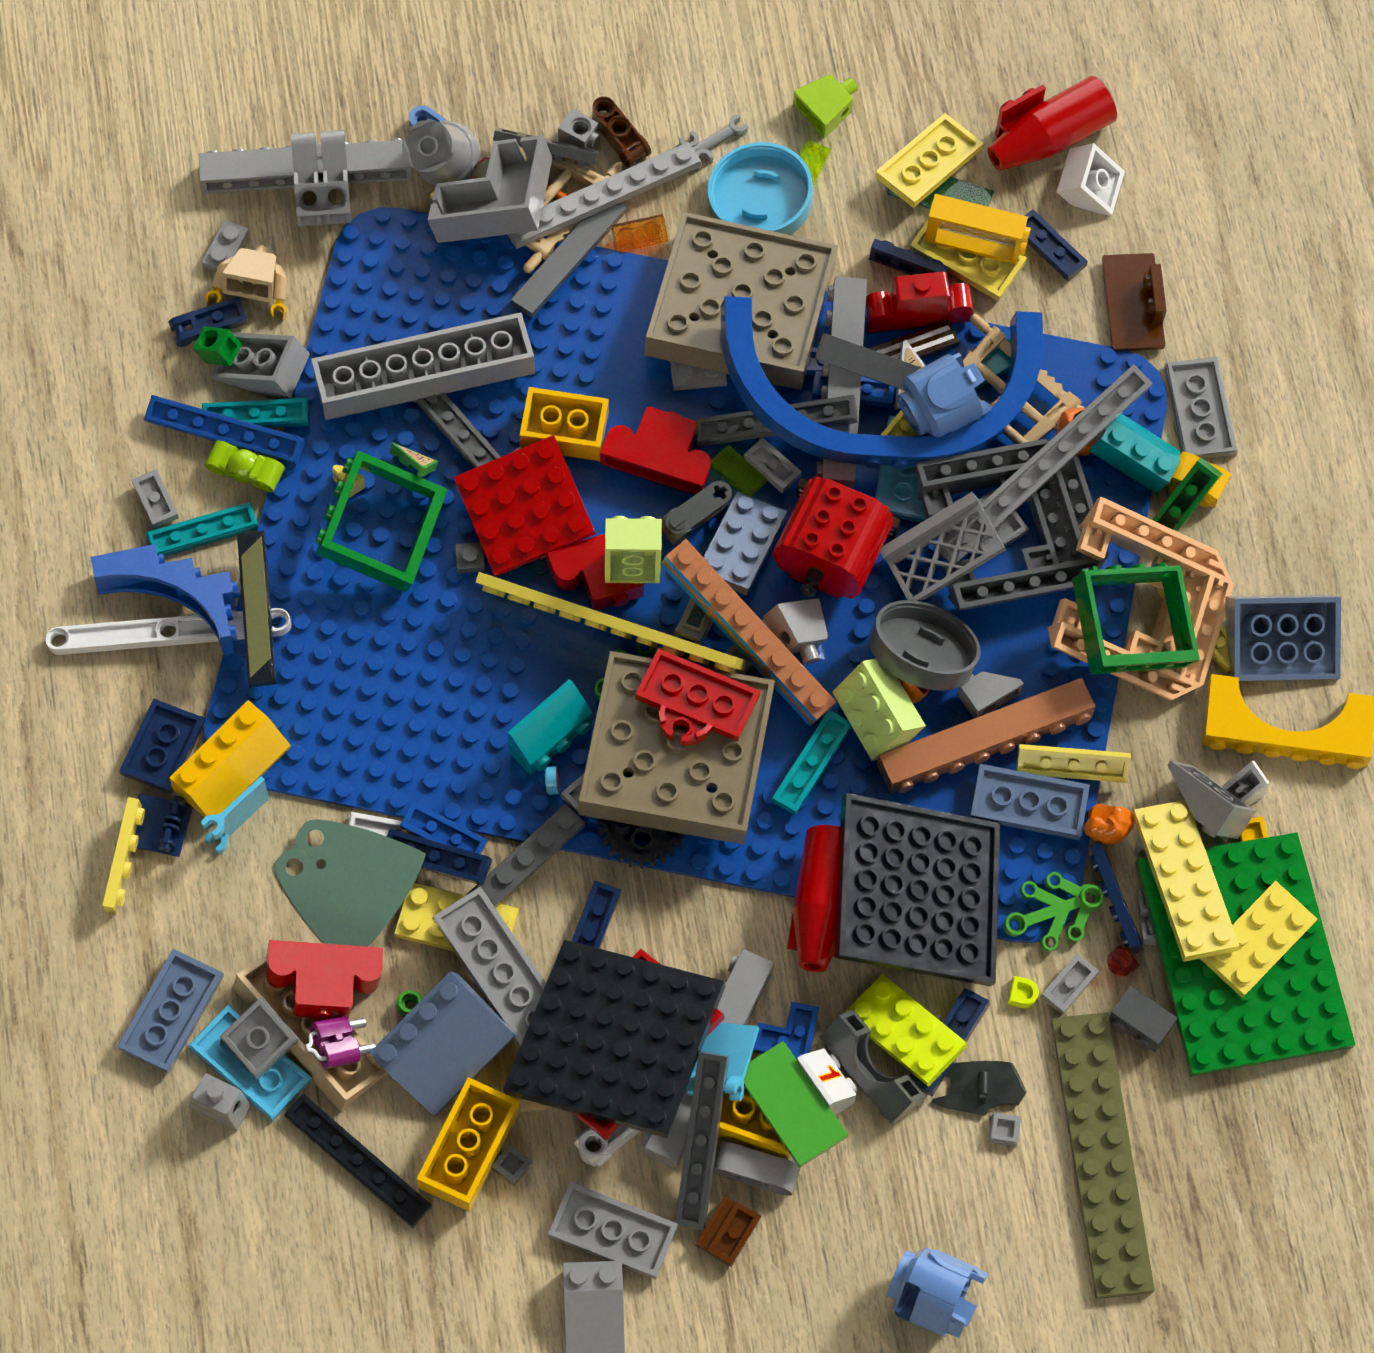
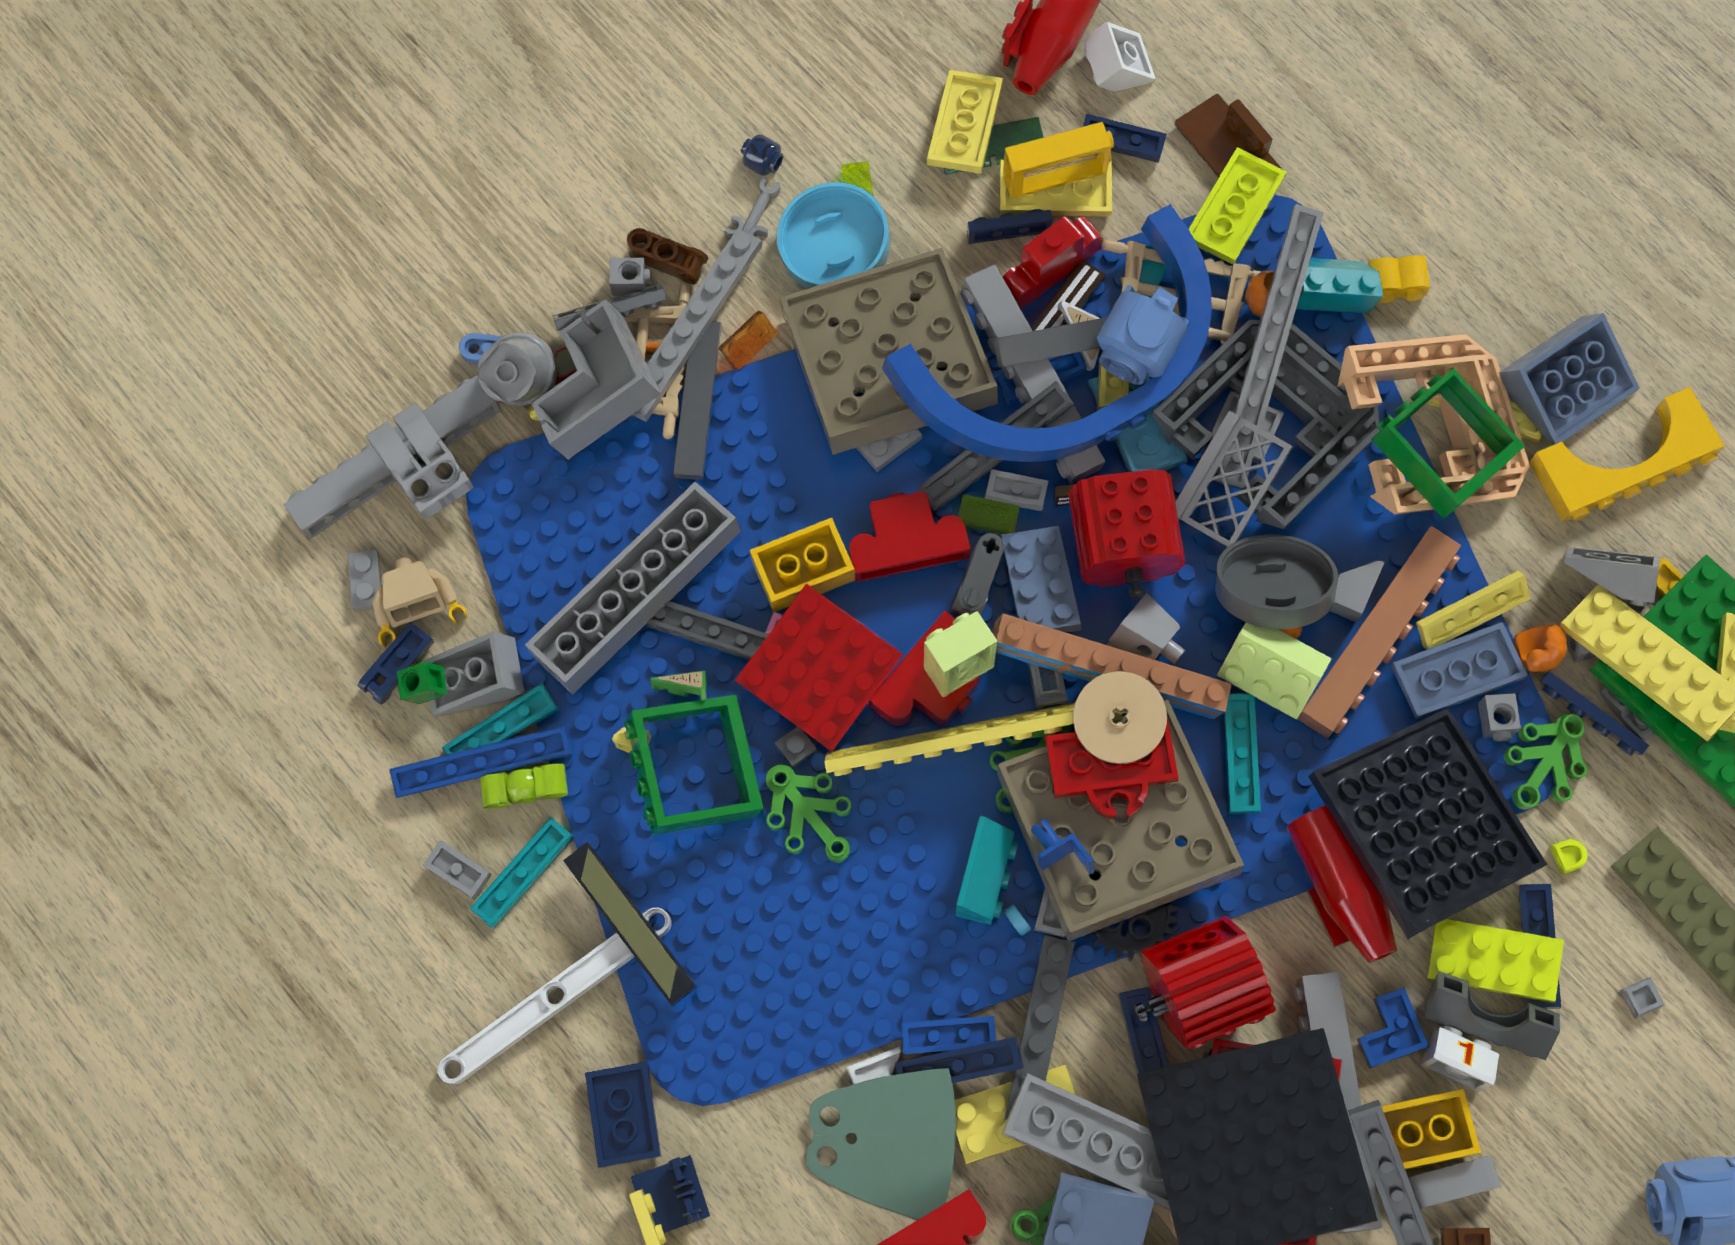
camera: 25 degrees left, 5 degrees up
arch [90,544,240,655] -> none
yellow slope [169,700,291,817] -> none
medium azure flag [201,776,269,855] -> none
medium azure flag [686,1022,759,1101] -> none
bright green tile [744,1041,848,1168] -> none
lime torso [793,74,858,138] -> none
pearl dark grey shield [932,1061,1027,1116] -> none
light grey plate [1041,953,1099,1015] -> none
clear red plate [1107,945,1140,977] -> none
dark grey brick [1109,986,1178,1052] -> none
green brick [1152,458,1223,532] -> none
light grey tile [1164,357,1238,460] -> none
white slope [1222,761,1270,806] -> none
none -> dark blue head [741,134,784,176]
none -> bright green plant [766,765,852,863]
none -> blue bracket [1031,819,1094,875]
none -> tan piece [1073,671,1167,764]
none -> red piece [1135,916,1276,1049]
none -> neon yellow plate [1188,147,1287,265]
none -> light grey brick [1478,693,1521,742]

